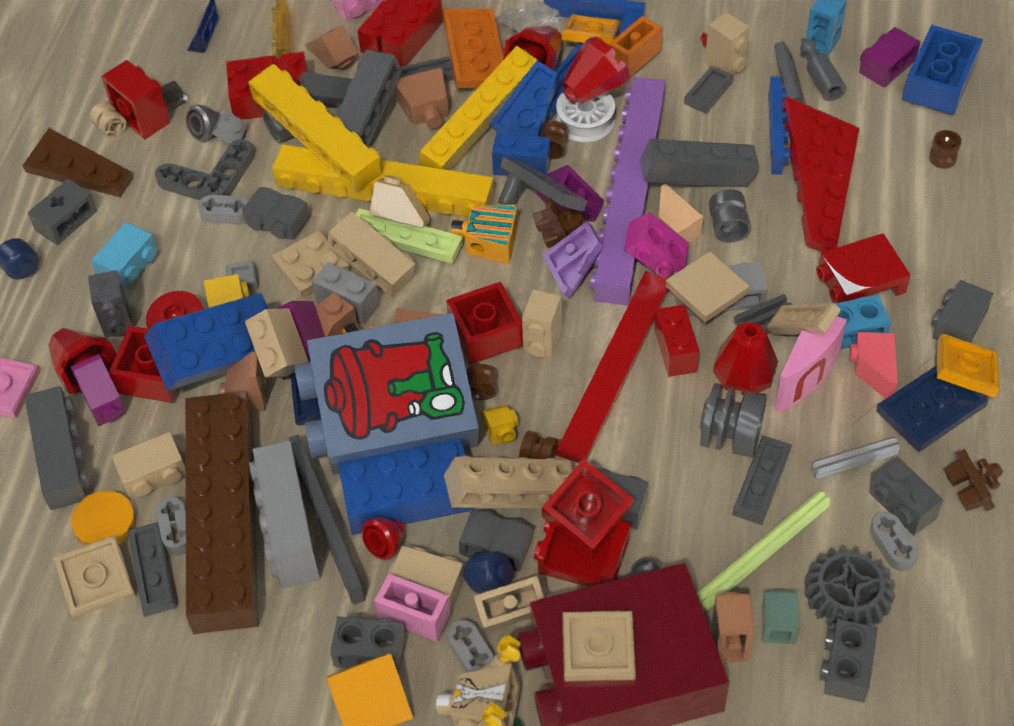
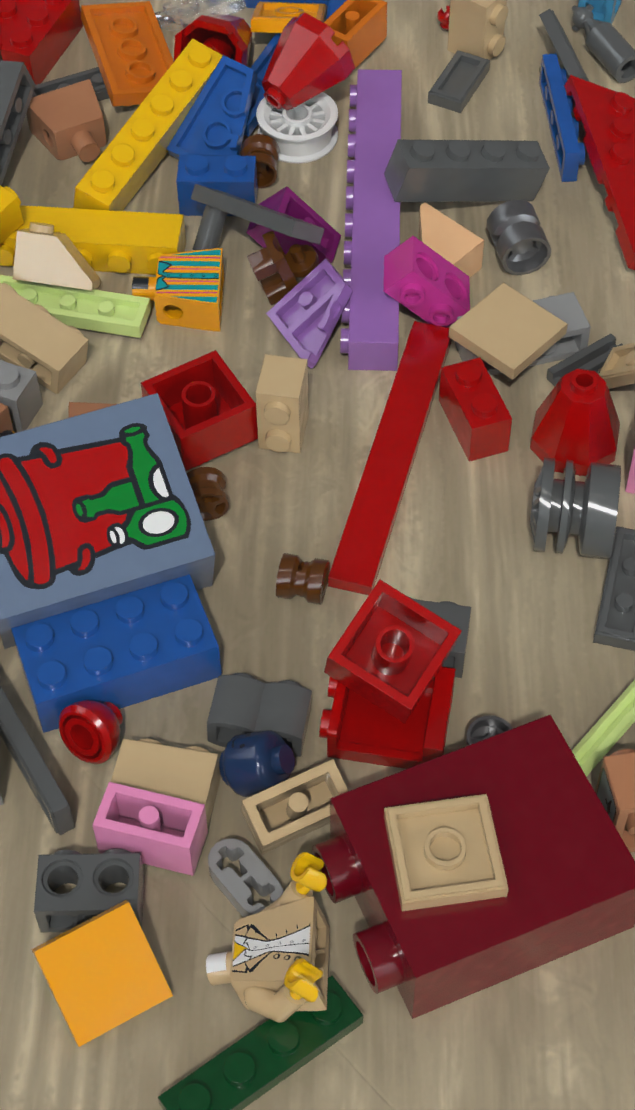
camera: 10 degrees left, 0 degrees up
tan brick [444,456,573,509] -> none
yellow plate [481,404,518,446] -> none

